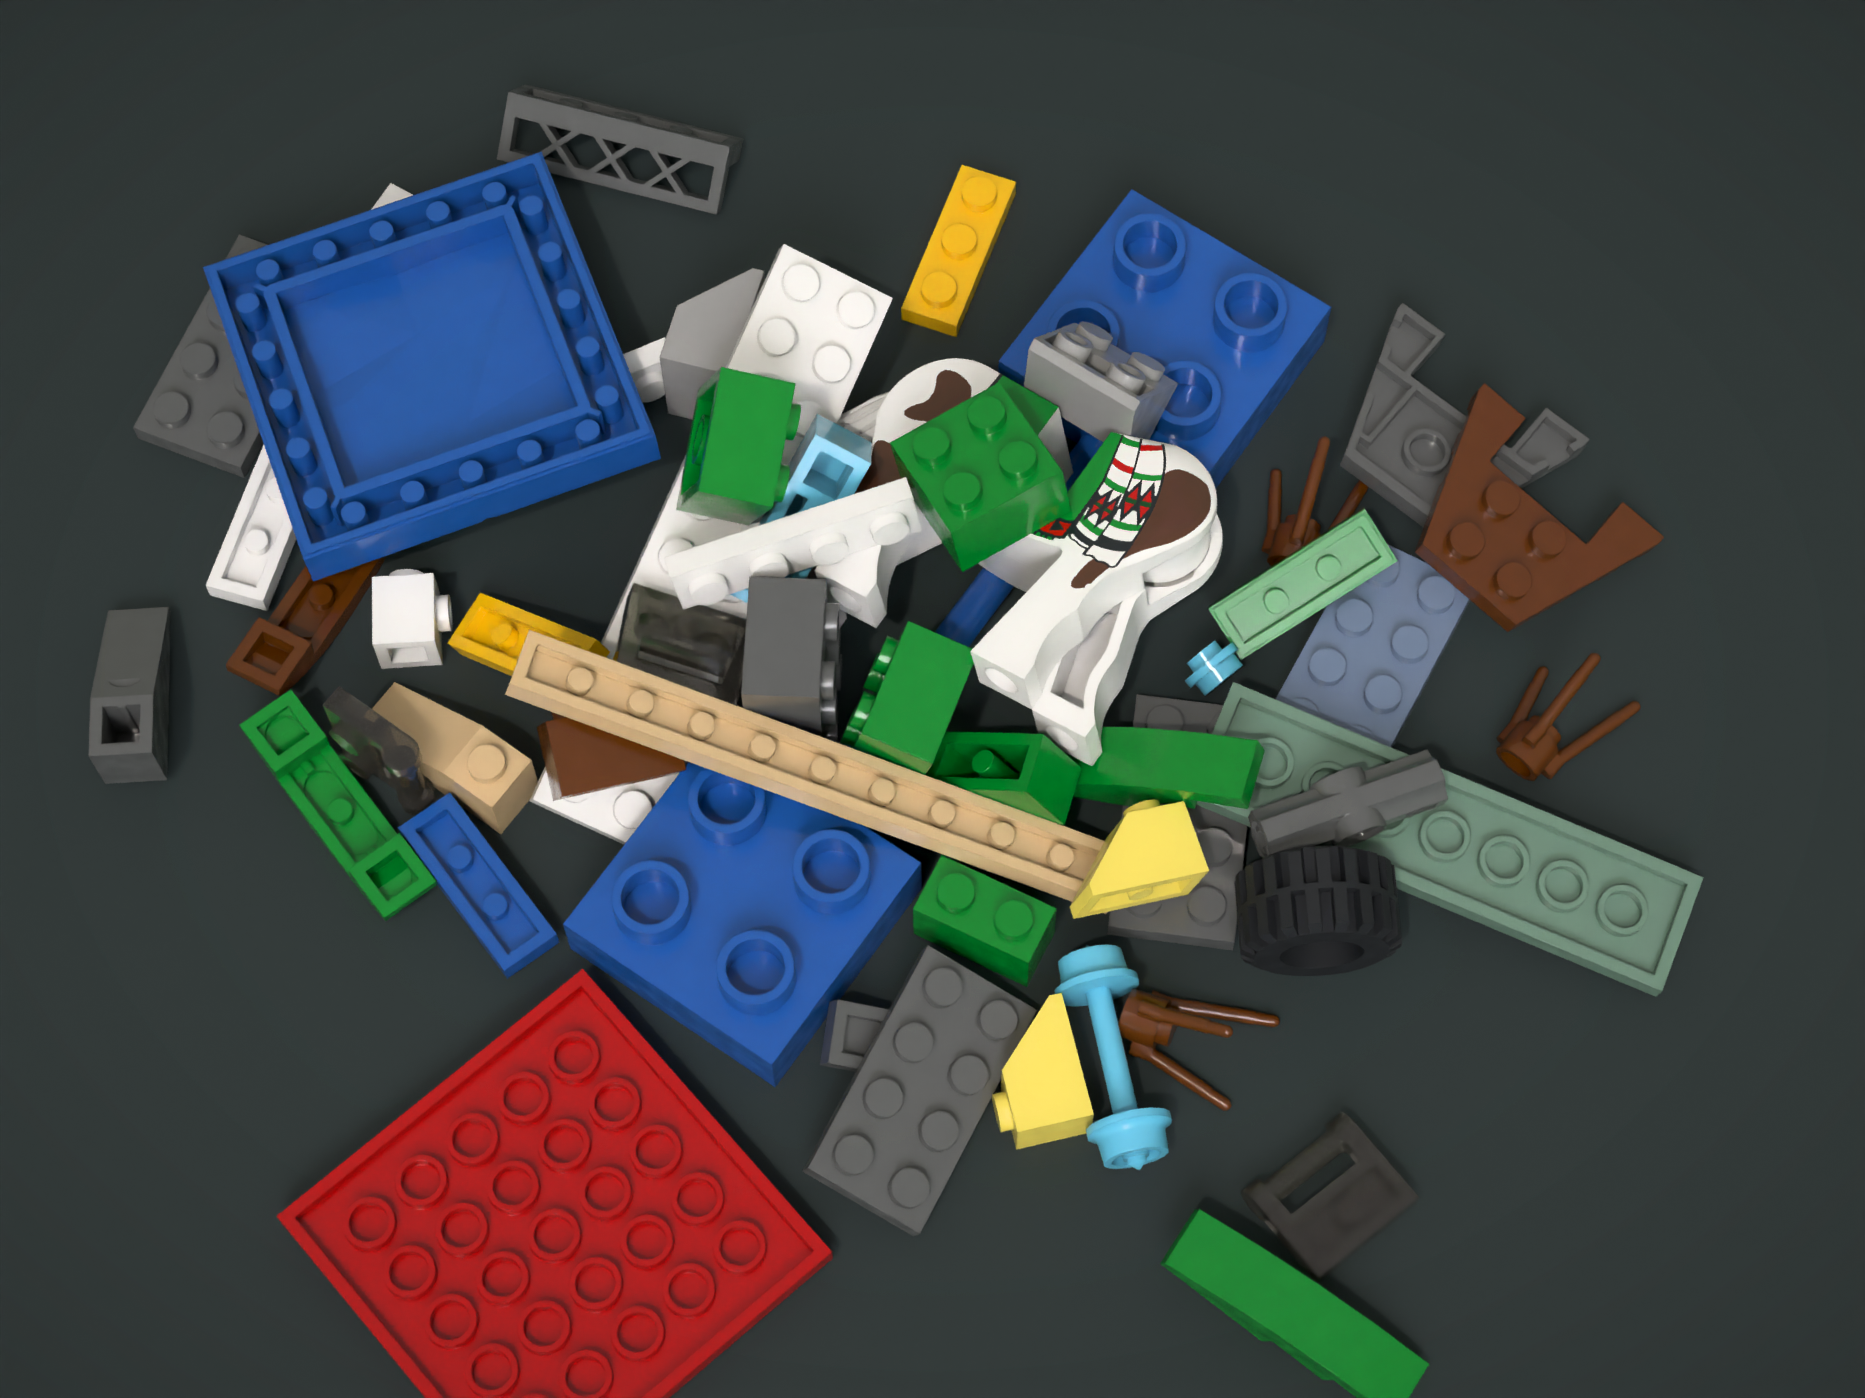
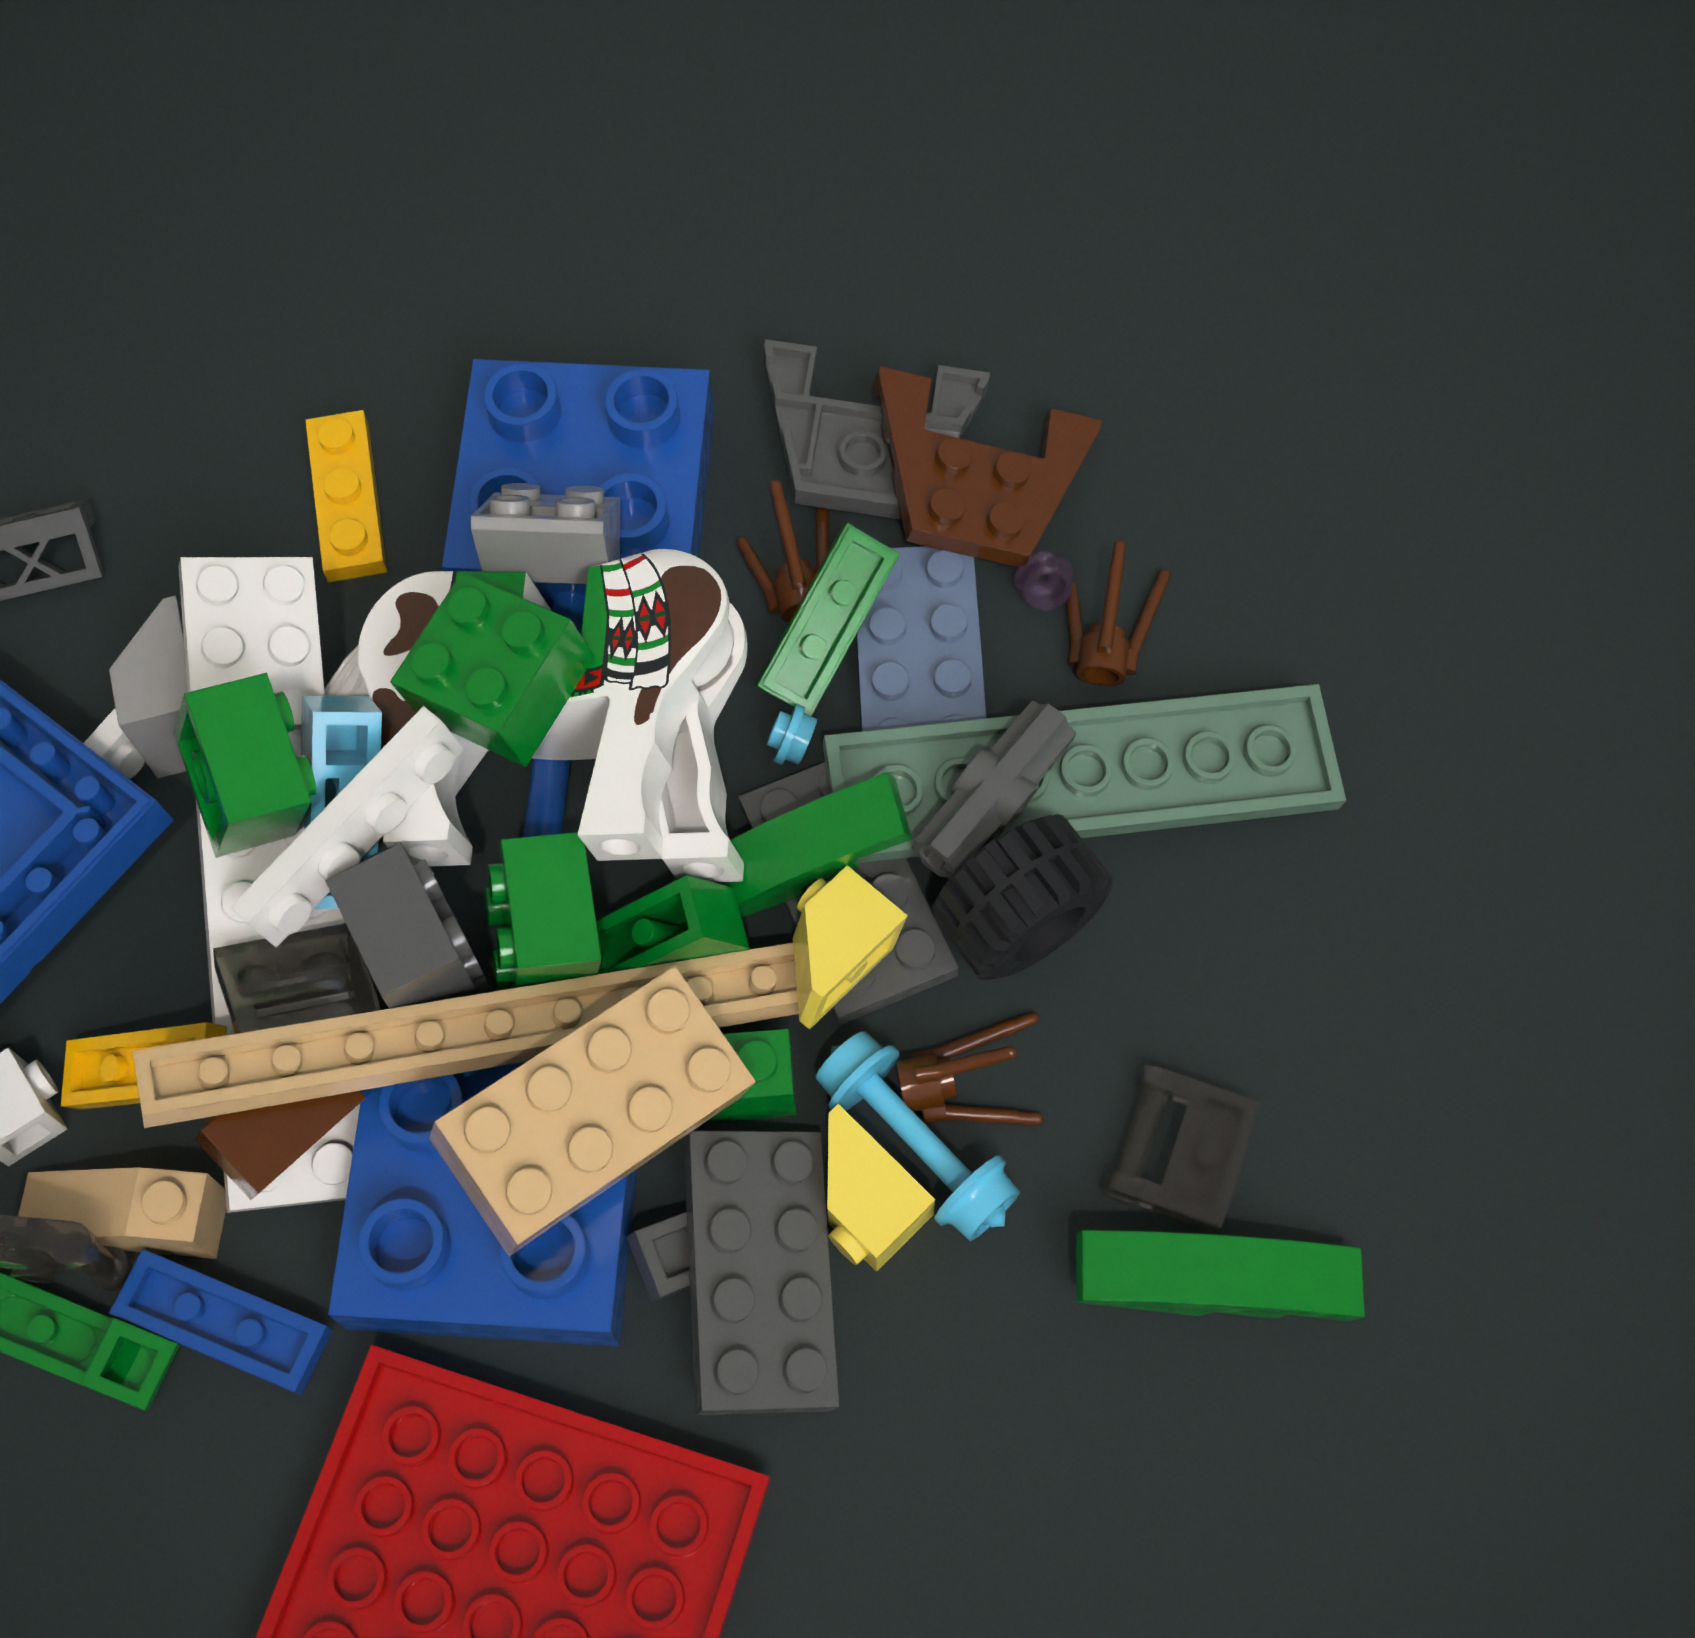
camera: 30 degrees left, 0 degrees up
none -> tan brick [429,966,756,1256]
none -> clear purple plate [1014,551,1074,610]

